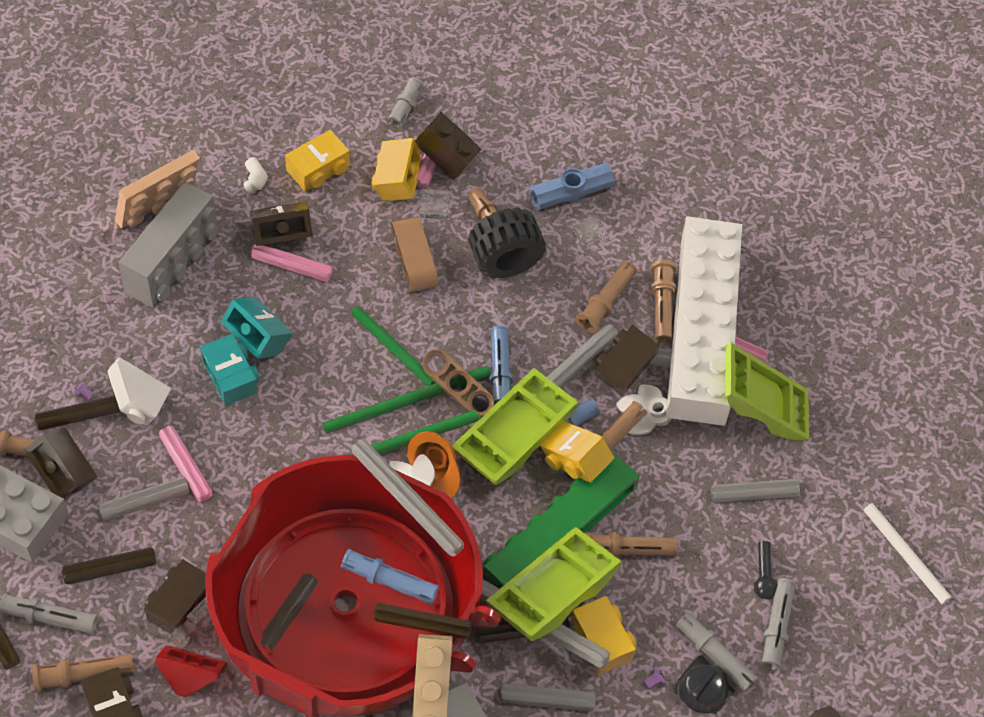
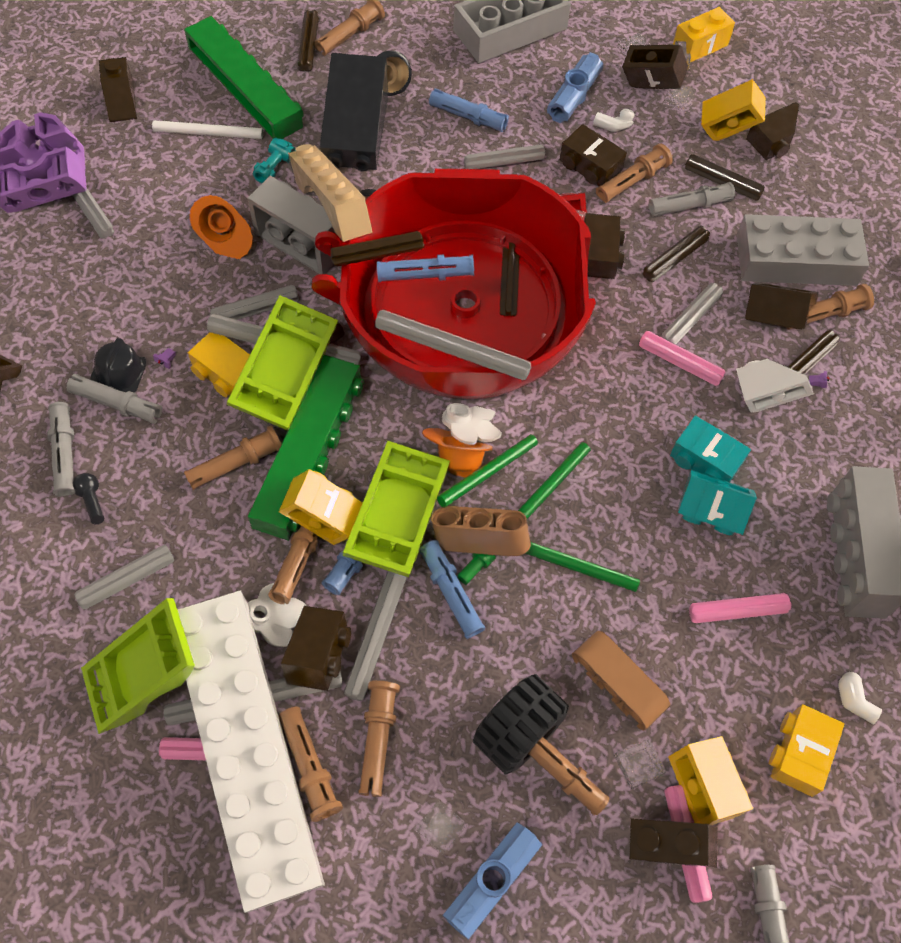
camera: 155 degrees right, 5 degrees up
dark brown brick [249,202,313,246] -> none

